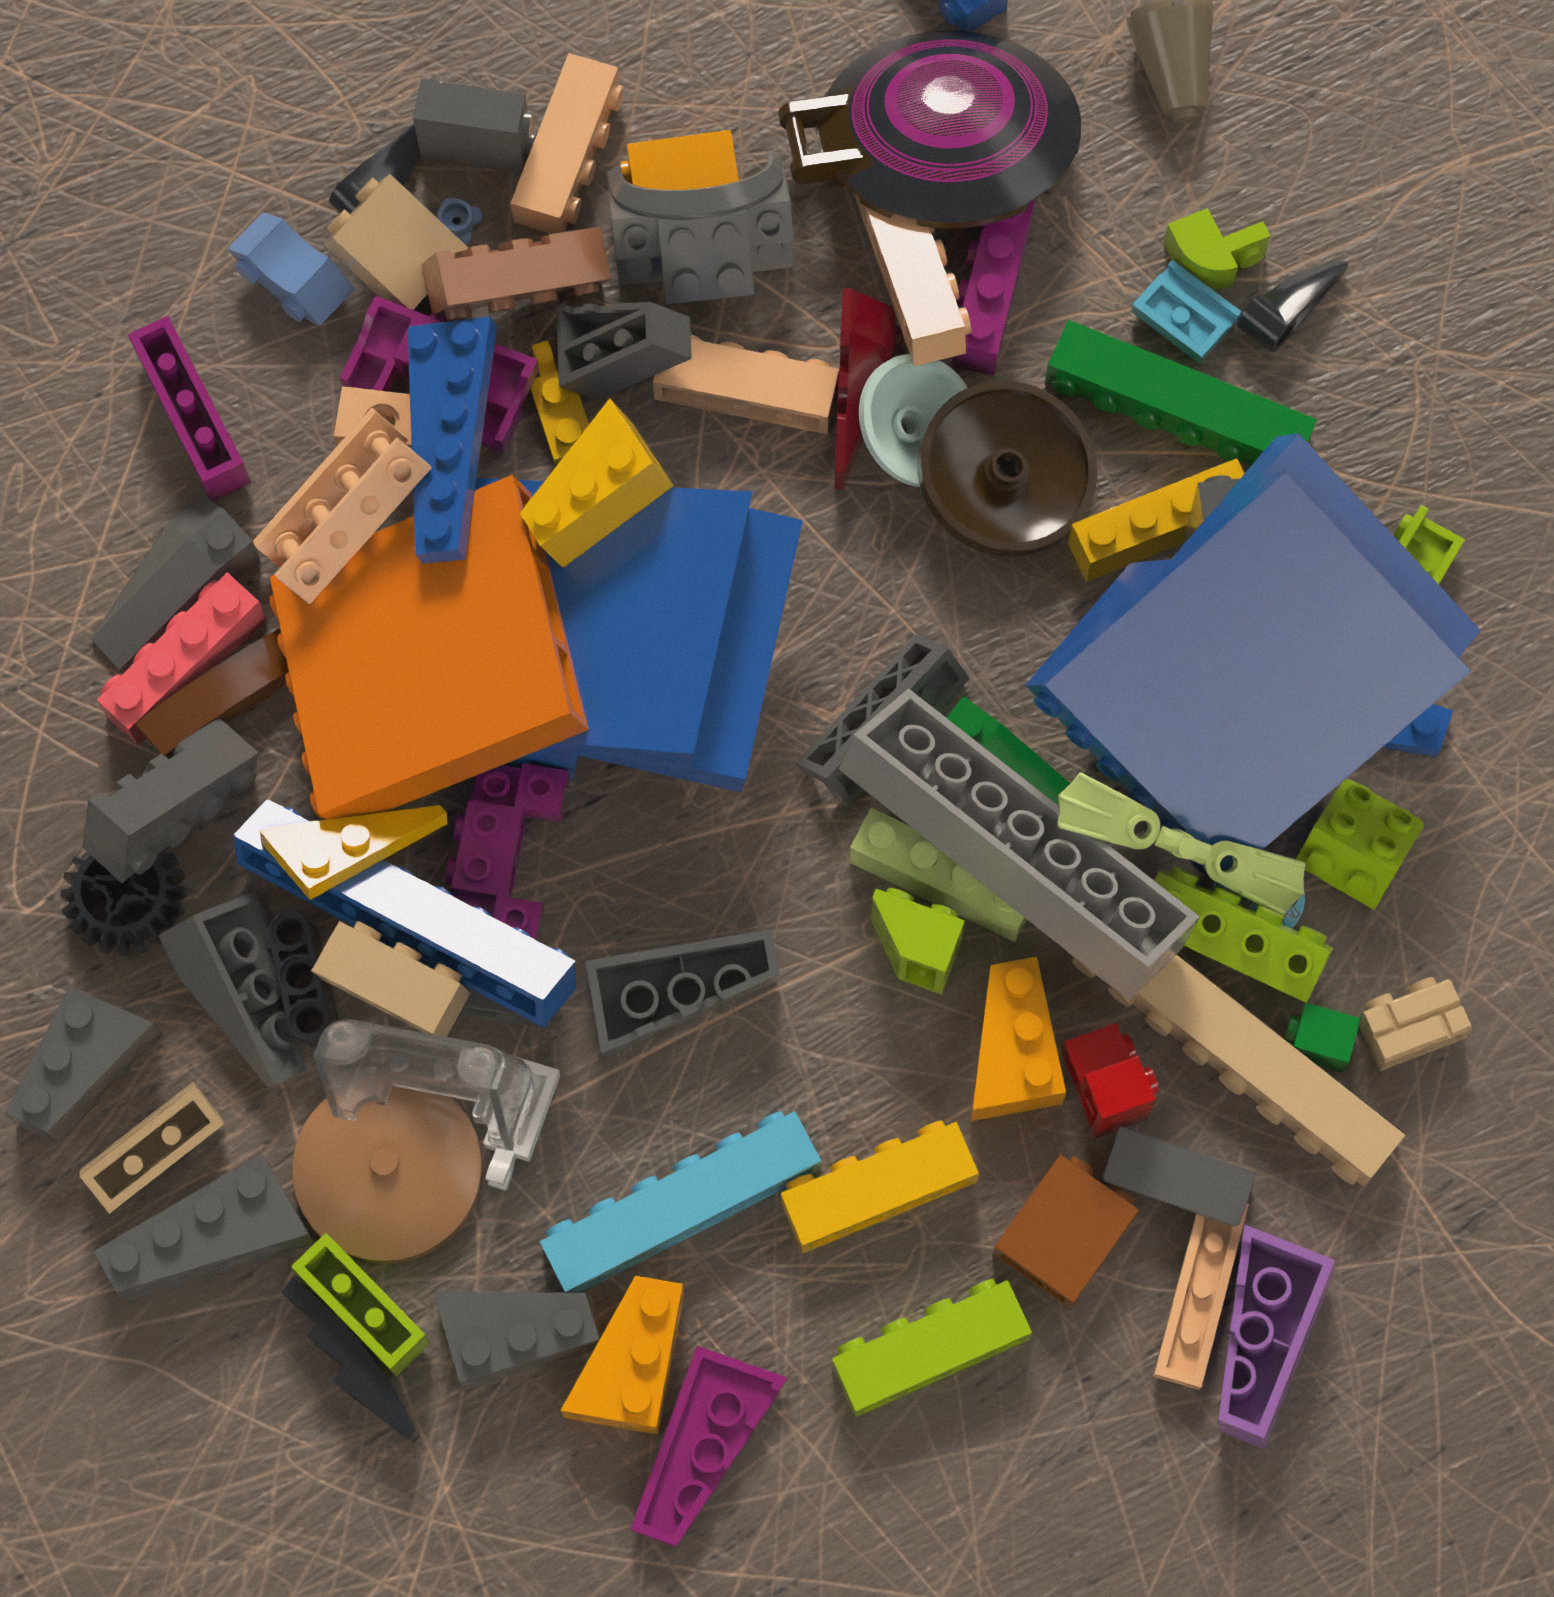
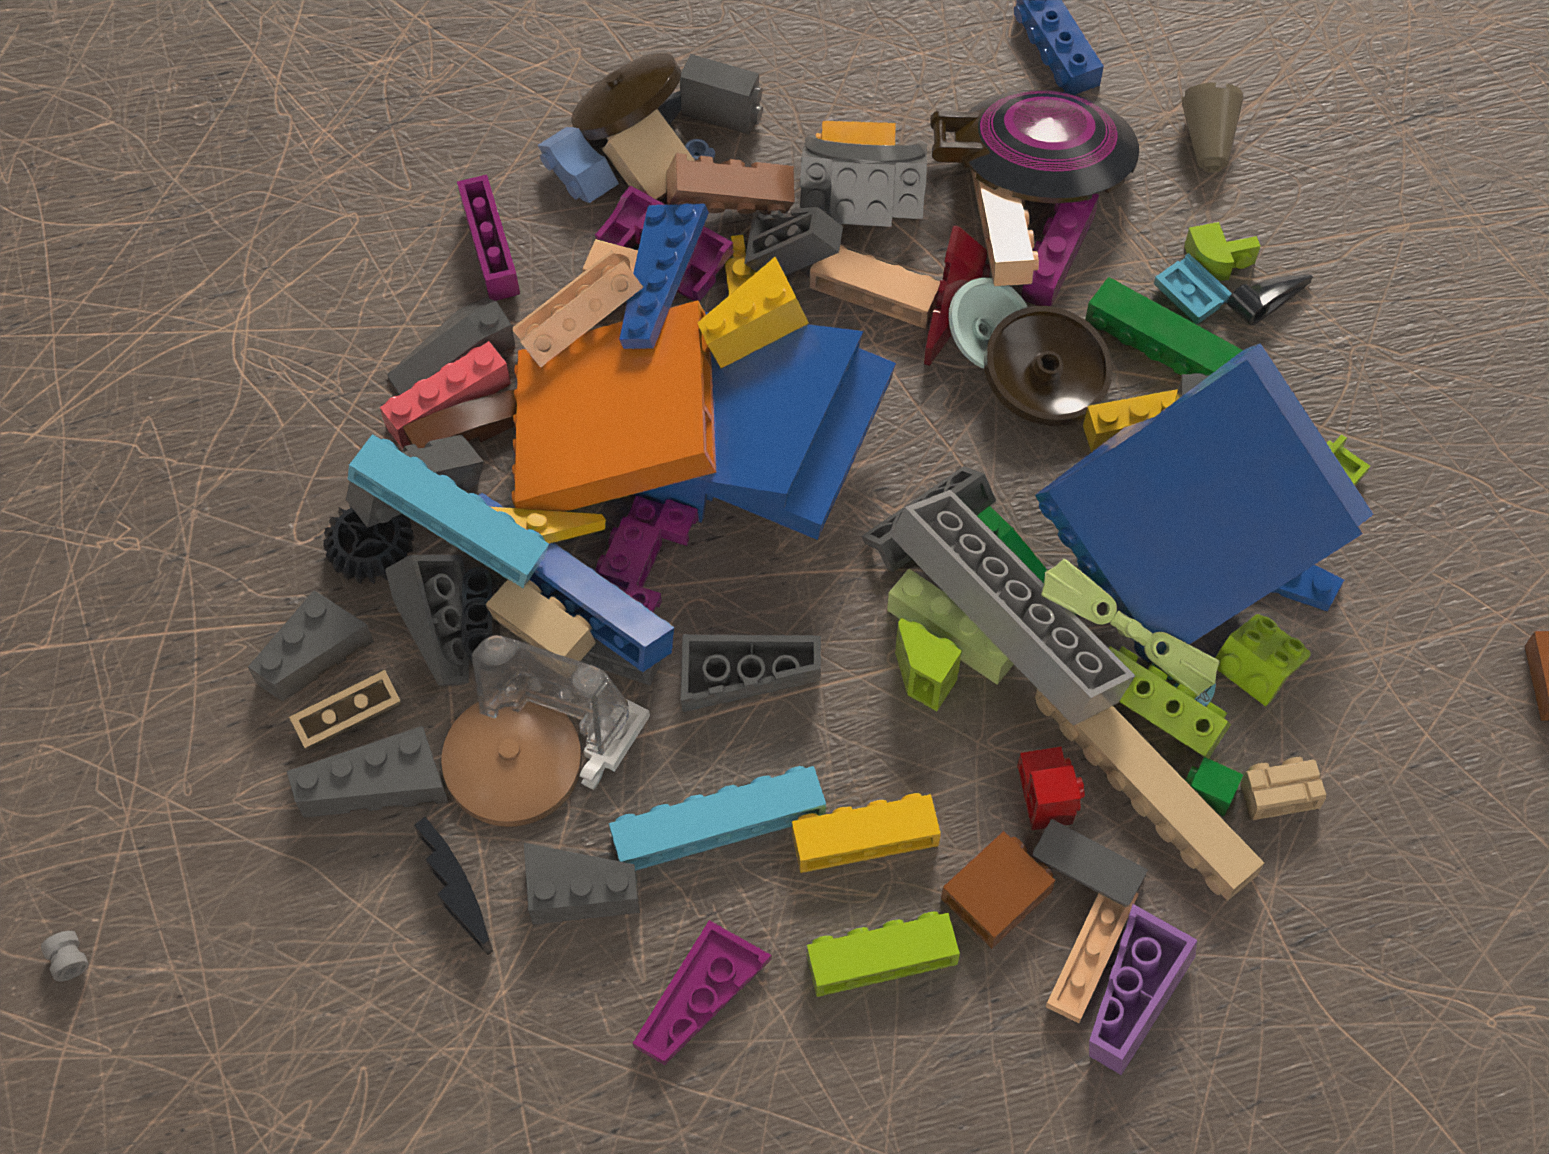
camera: 10 degrees right, 10 degrees down
lime brick [291,1233,431,1377] -> none
light nougat brick [510,53,624,234] -> none
light orange wedge [560,1276,685,1435] -> none
light orange wedge [970,957,1066,1122] -> none
none -> medium azure brick [348,434,549,588]
none -> dark brown dish [571,53,682,140]

